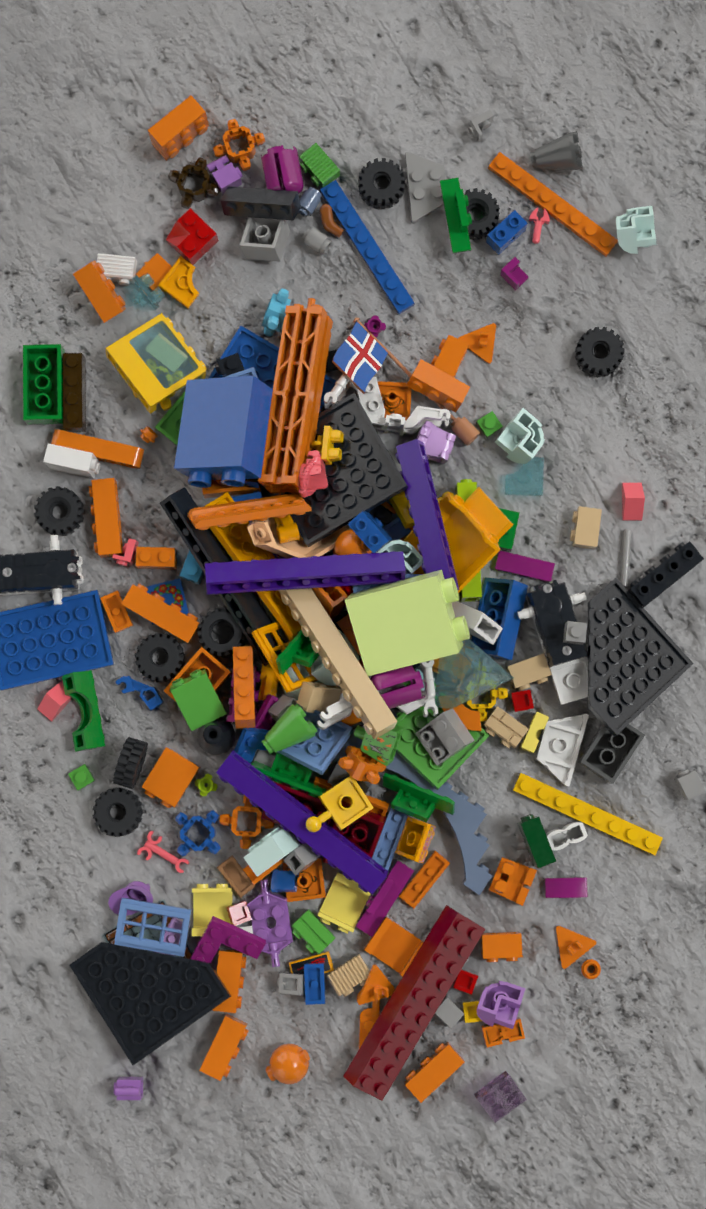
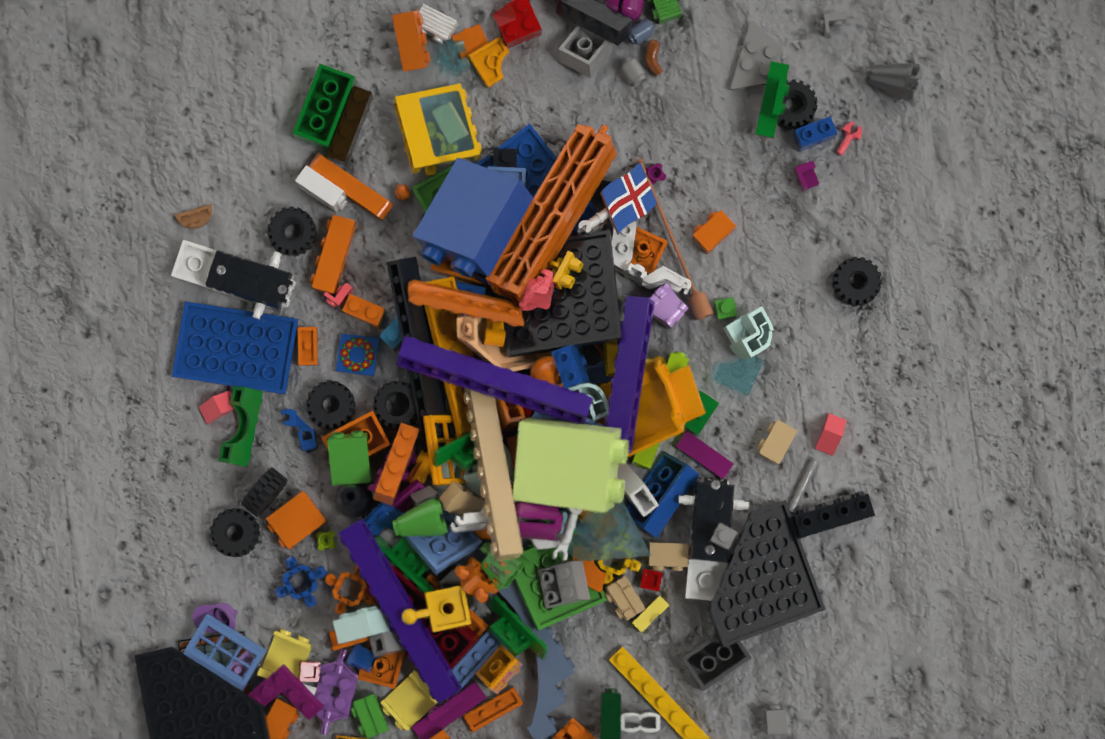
camera: 20 degrees right, 0 degrees up
bright green plate [68,764,96,791] -> none
orange brick [121,583,199,644] -> none
coral bar [137,831,190,873] -> none
medium nougat tile [217,855,256,898] -> none
medium azure piece [261,289,291,337] -> none
blue plate [320,180,415,314] -> none
black tyre [358,158,405,209] -> none
orange brick [407,359,470,413] -> none
orange piece [458,323,496,364] -> none
orange plate [488,152,618,257] -> none
white wing [536,714,589,787] -> none
light aqua brick [616,206,656,254] -> none

